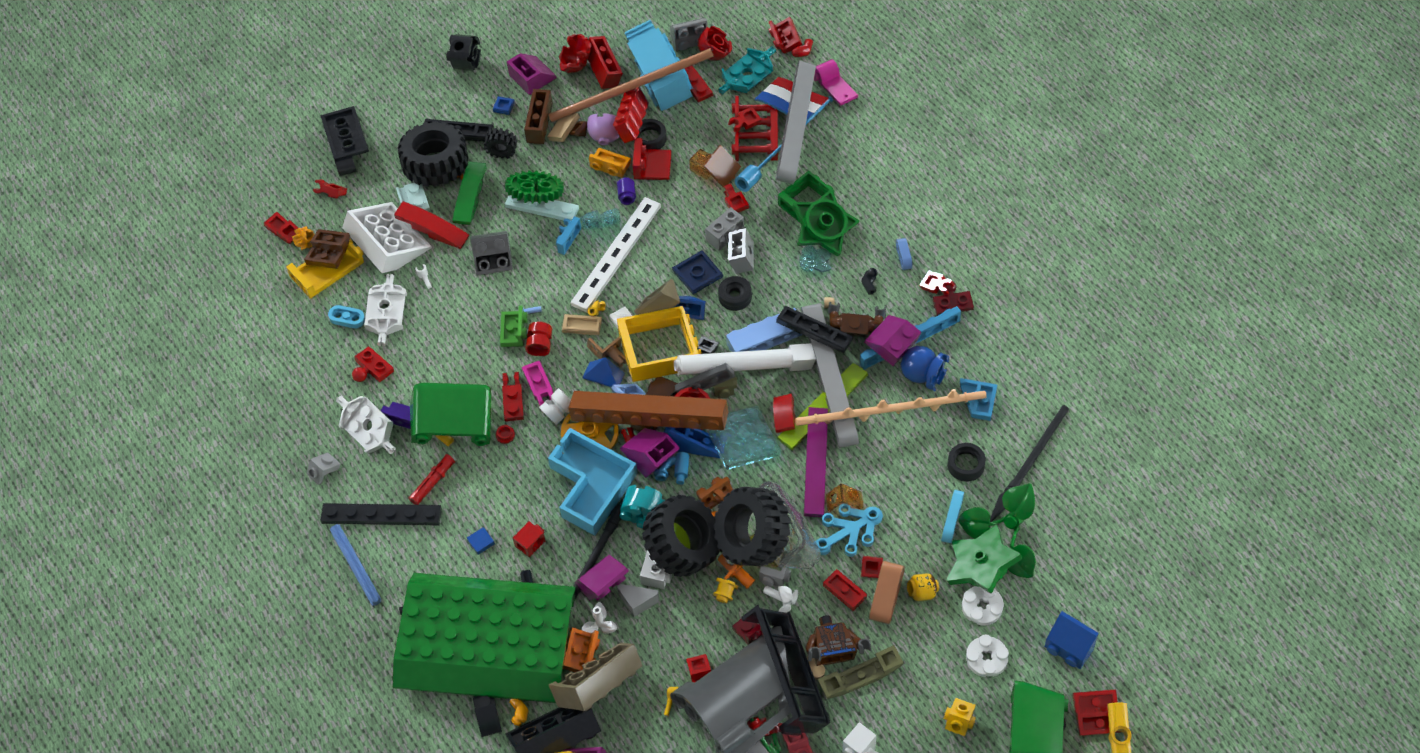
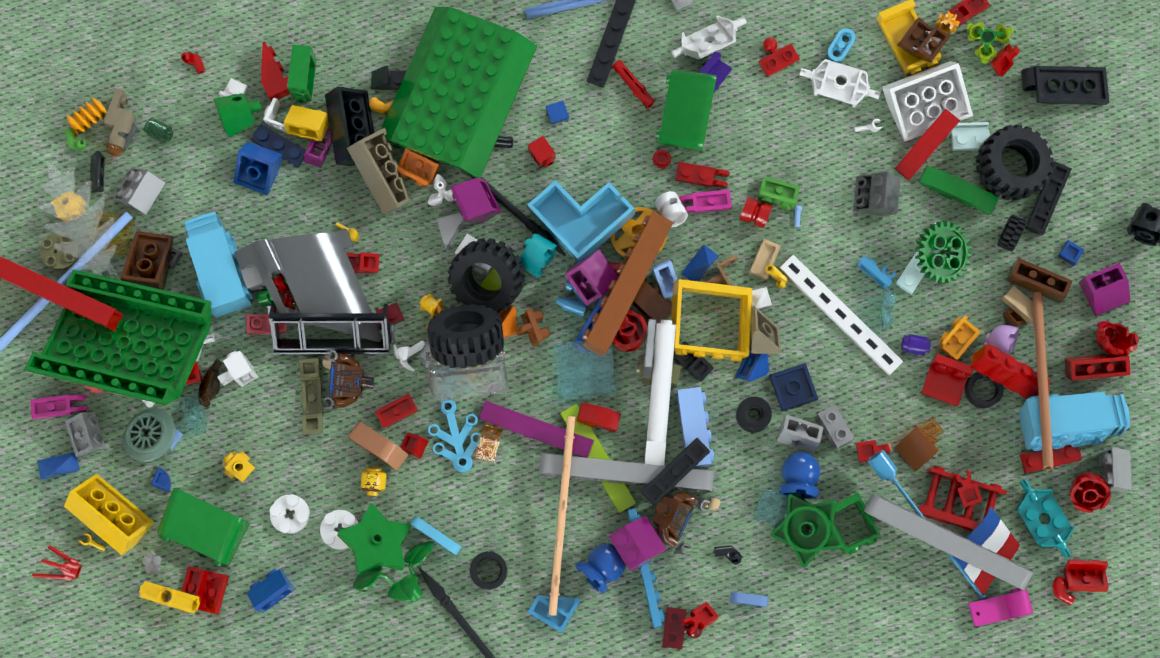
camera: 105 degrees right, 20 degrees up
none -> blue tile [779,452,821,499]
none -> lime plant [966,21,1014,64]

